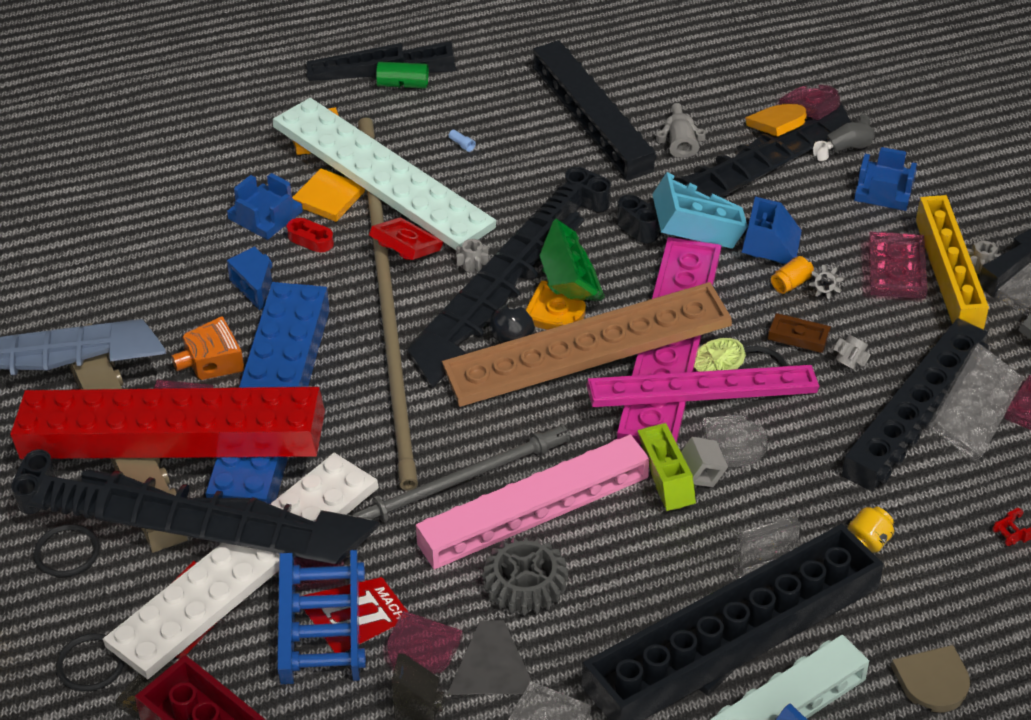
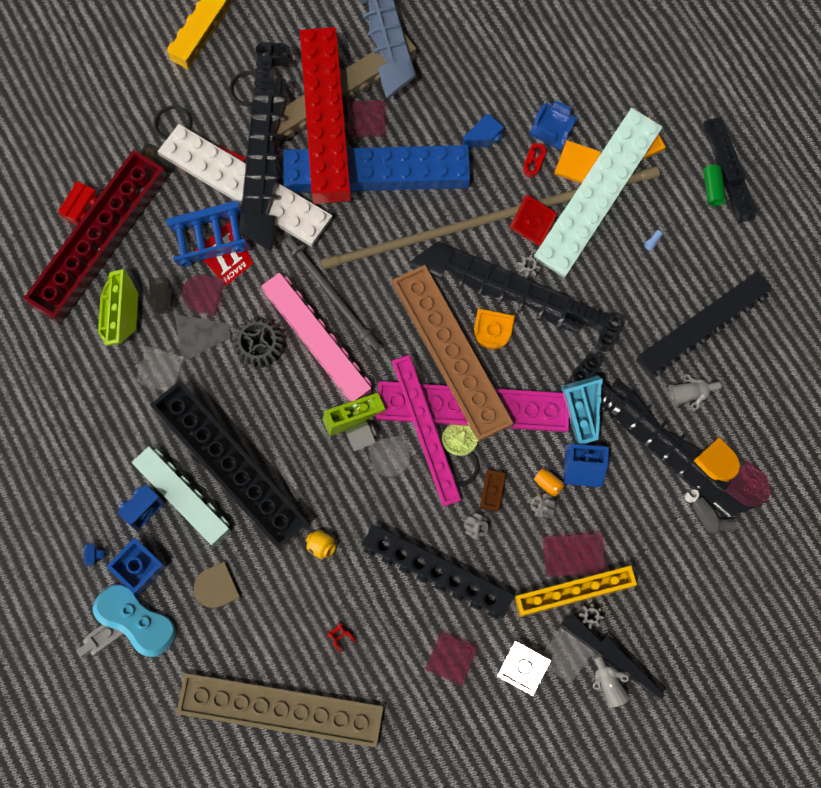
camera: 80 degrees right, 30 degrees up
orange torso [171,316,244,380] -> none
black hair [490,304,535,343] -> none
green wedge [540,219,605,301] -> none
blue panel [854,147,917,211] -> none
clear plate [928,343,1024,462] -> none

